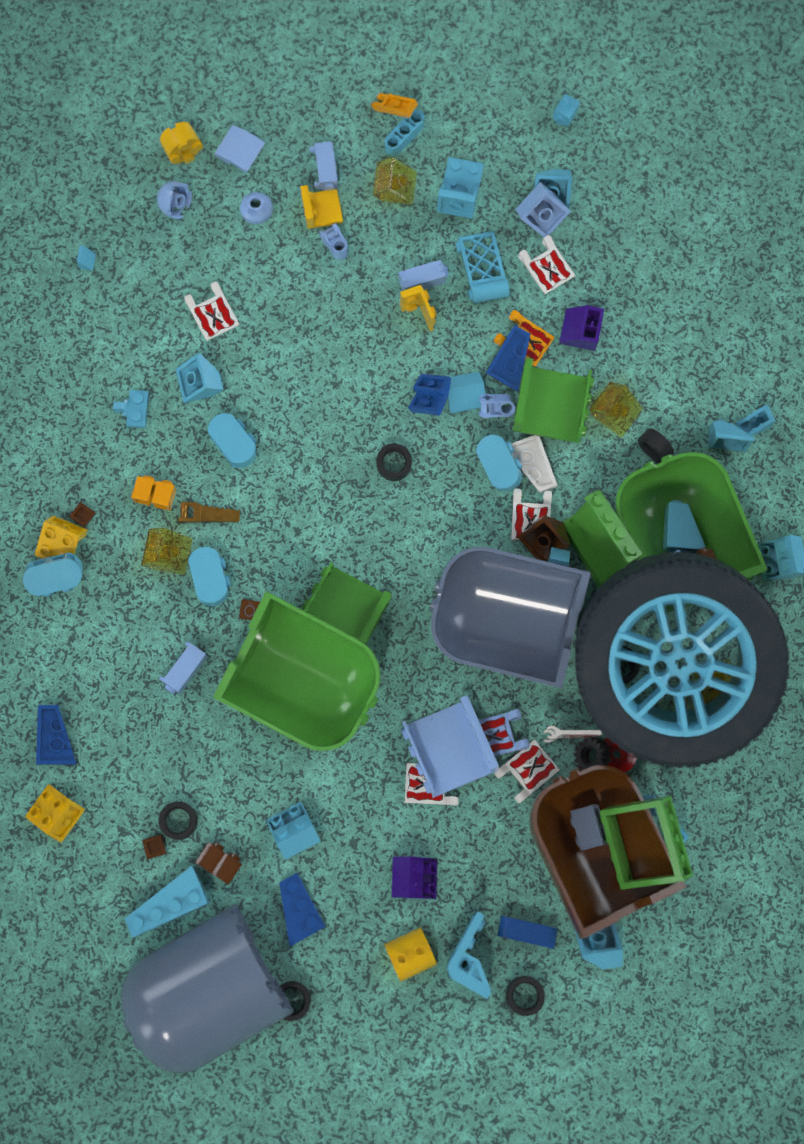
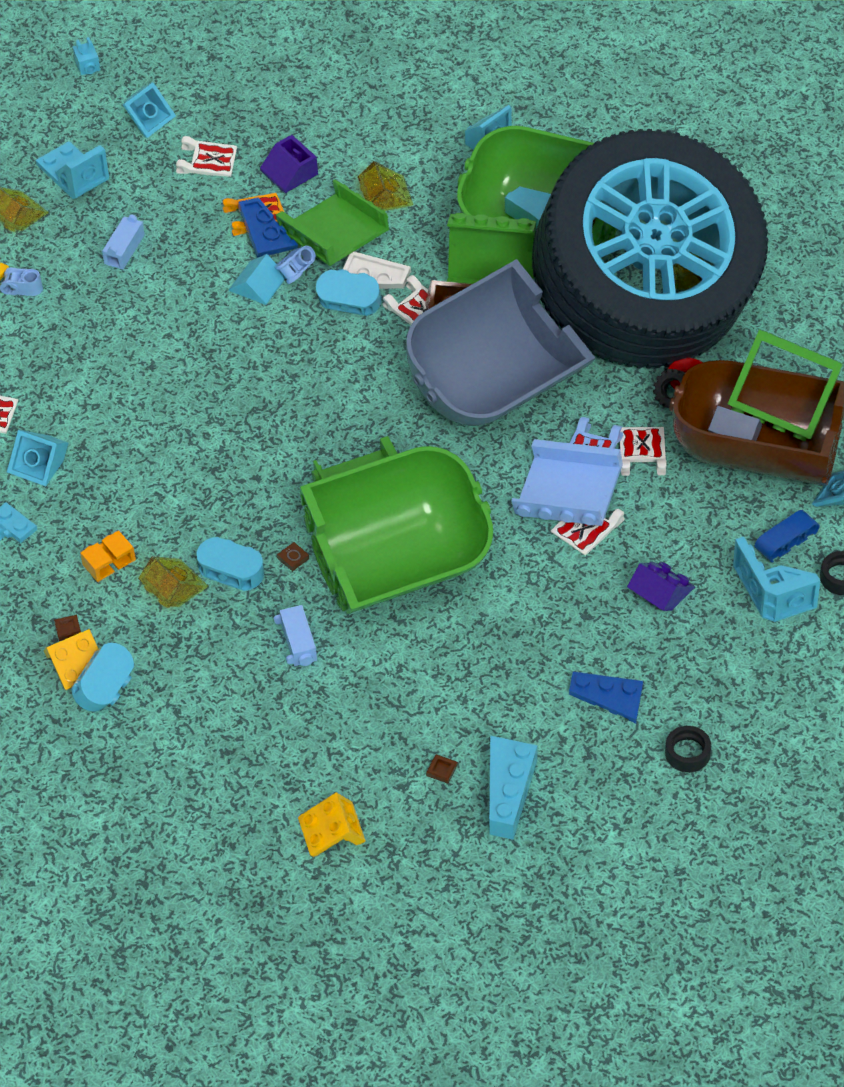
camera: 45 degrees left, 25 degrees down
blue wing [36,705,77,765] -> none
sand blue cylinder [121,903,294,1073] -> none
black tyre [158,801,198,840] -> none
pearl gold piece [178,502,240,523] -> none
reddish brown brick [195,841,243,885] -> none
medium azure brick [208,413,257,468] -> none
medium azure slope [266,802,321,860] -> none
black tyre [376,443,412,481] -> none
yellow brick [384,927,437,982] -> none
yellow bracket [400,285,436,331] -> none
blue slope [408,374,451,416] -> none
medium azure piece [455,231,510,303] -> none
light blue slope [515,182,571,237] -> none
white flag [543,726,601,743] -> none
black tyre [638,428,674,463] -> none
medium azure slope [736,405,776,436] -> none

